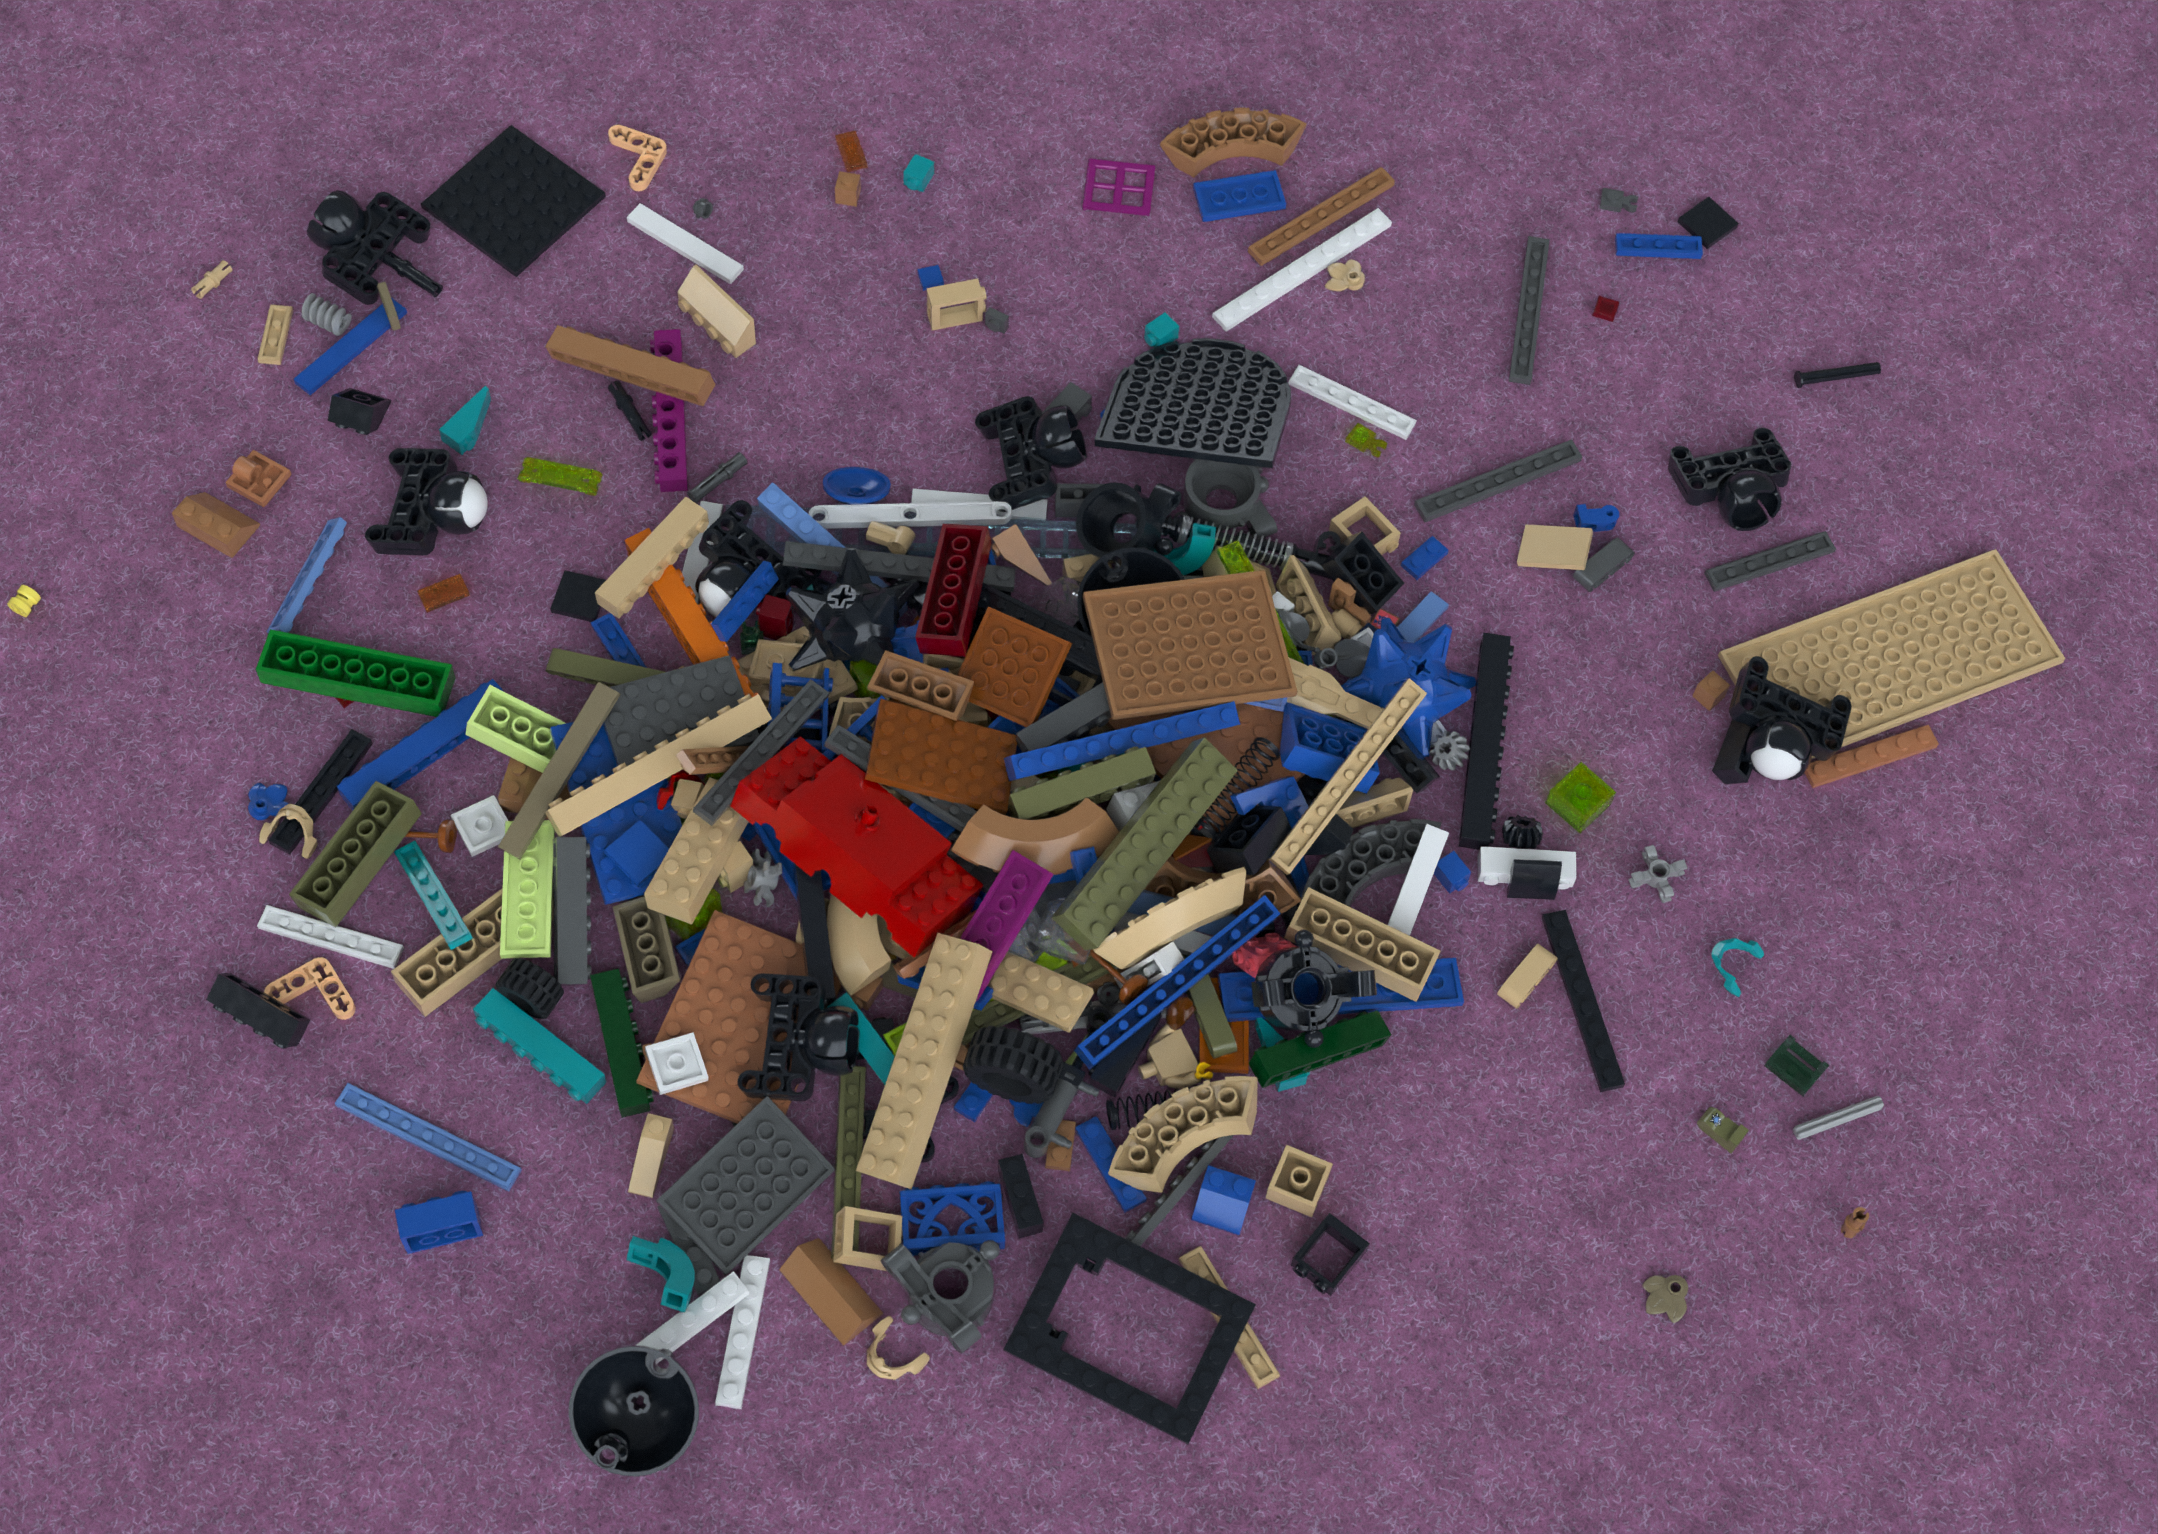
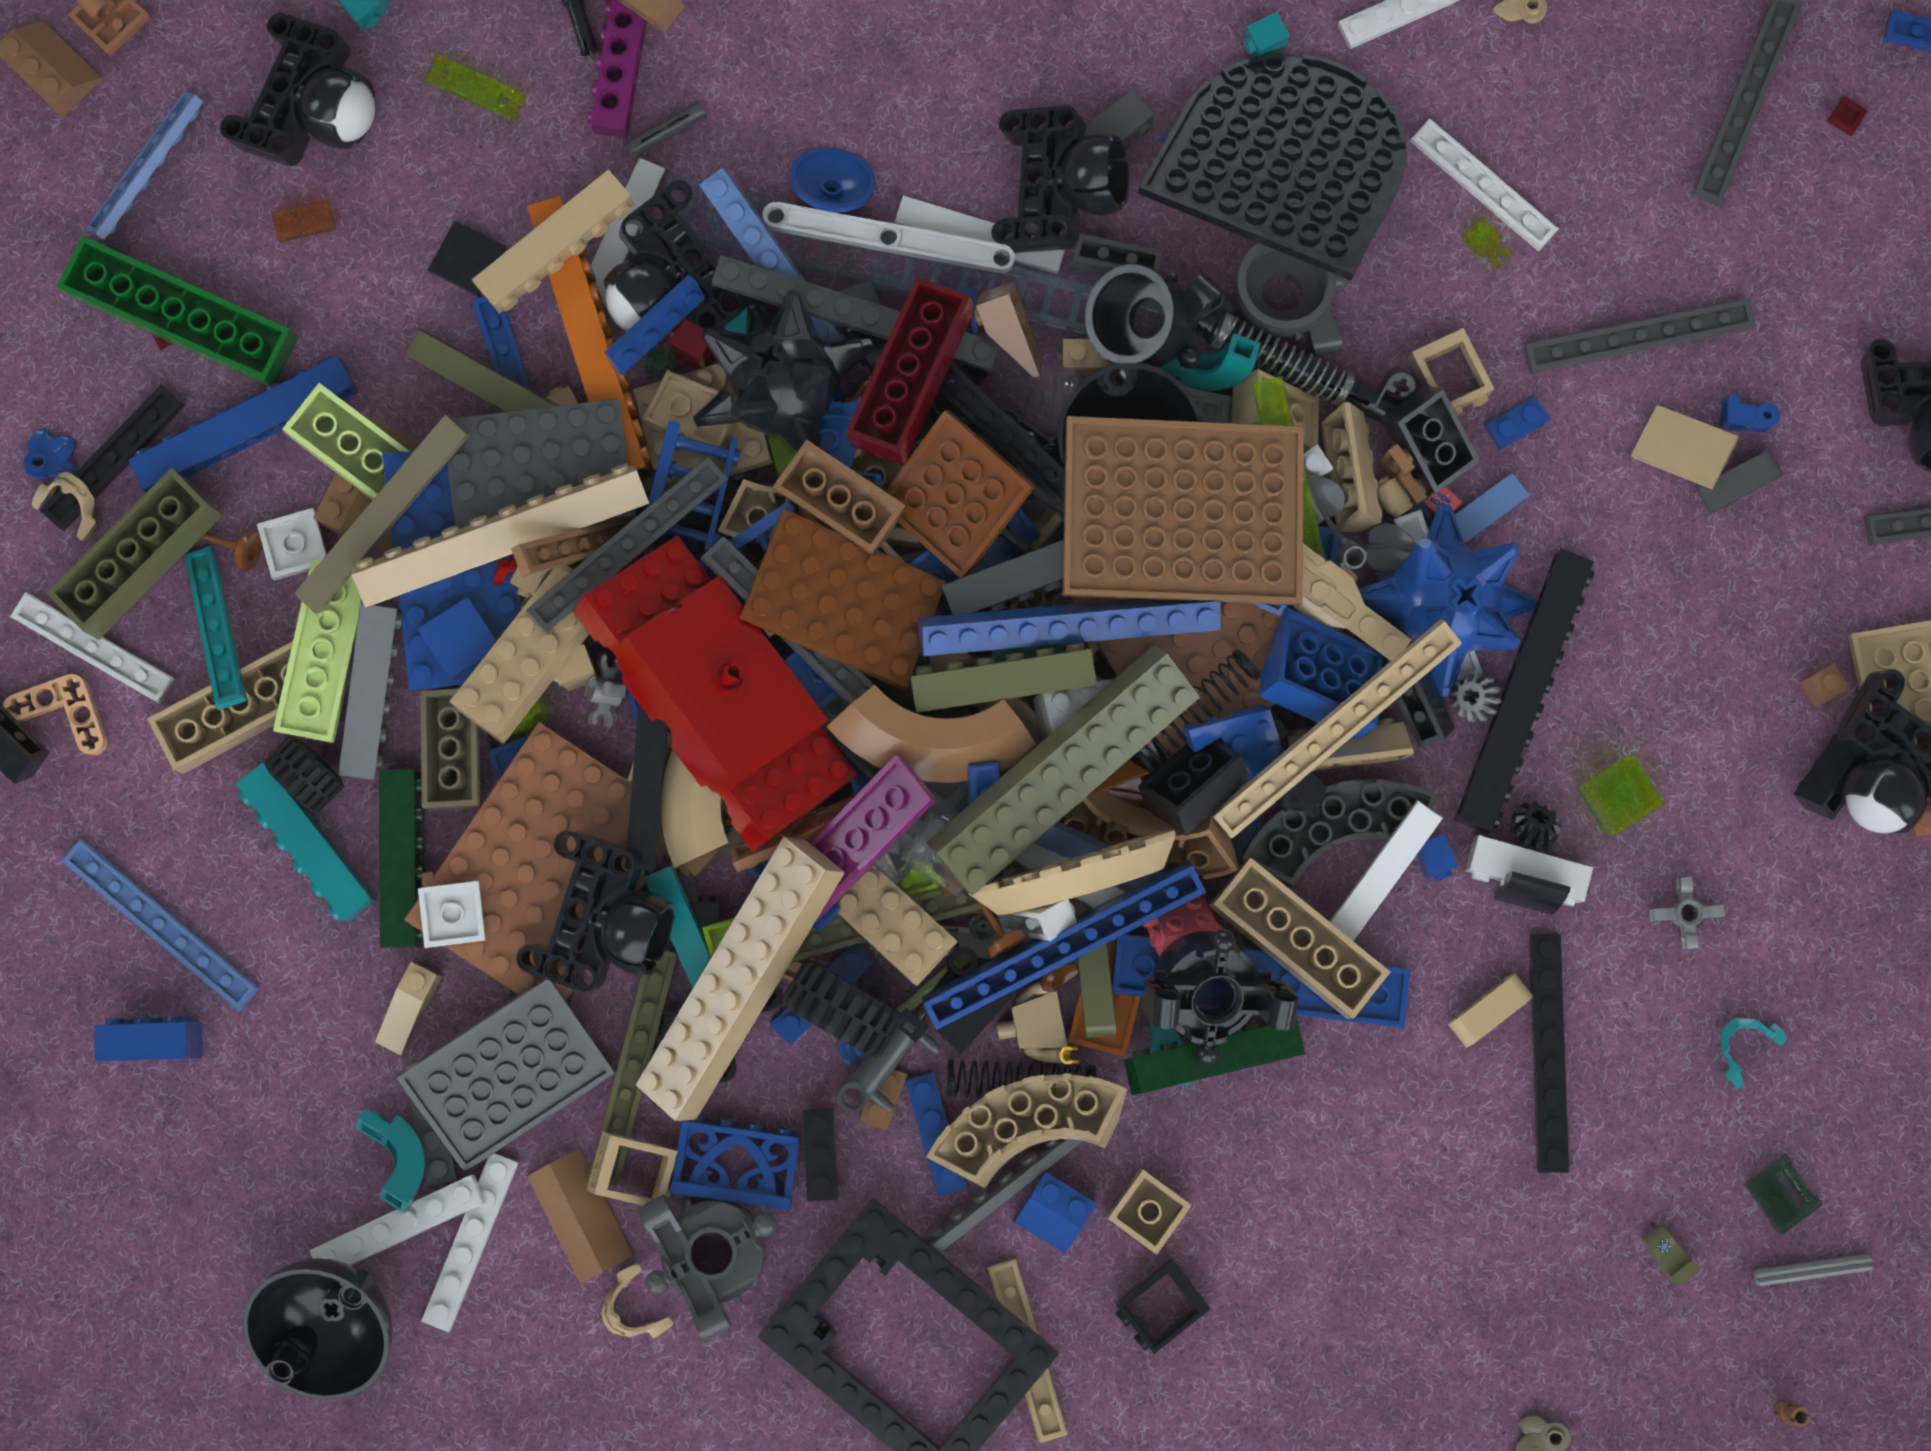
camera: 15 degrees right, 20 degrees up
tan piece [866,521,915,555] -> none

